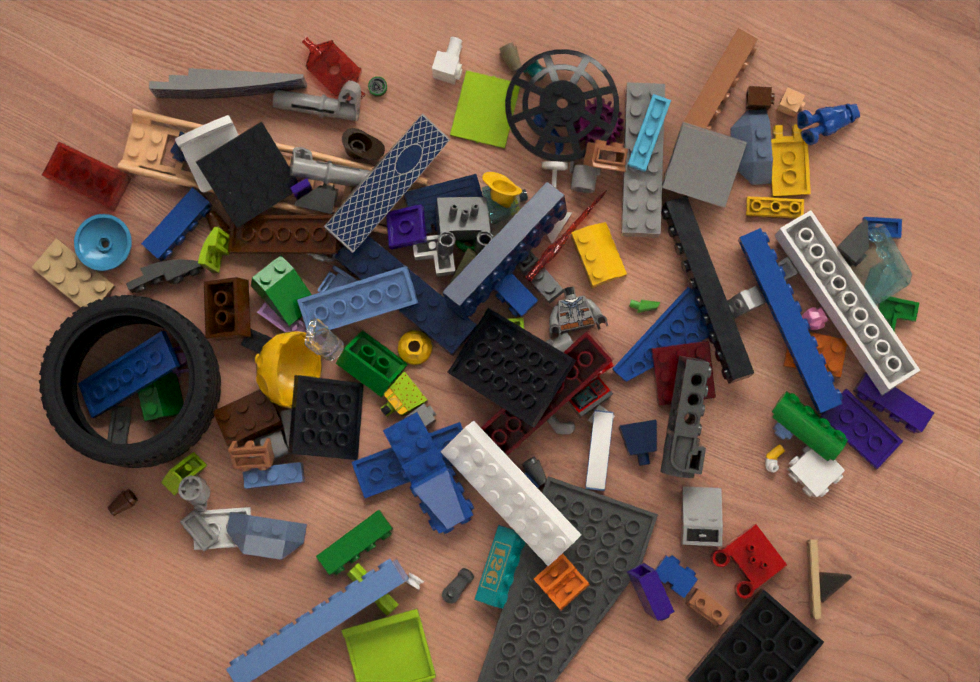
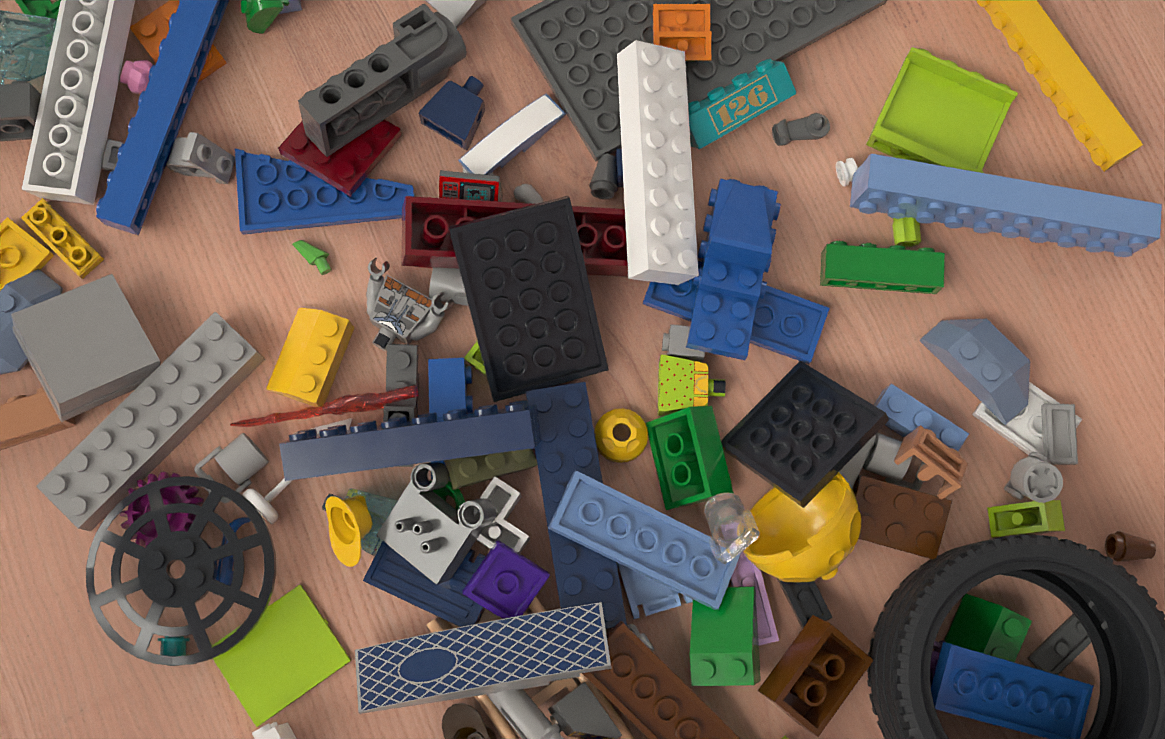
camera: 145 degrees left, 5 degrees down
dark tan cone [499,42,521,72] -> none
nougat window [583,139,628,172] -> none
medium azure tile [627,94,671,172] -> none
black brick [661,196,754,384] -> none

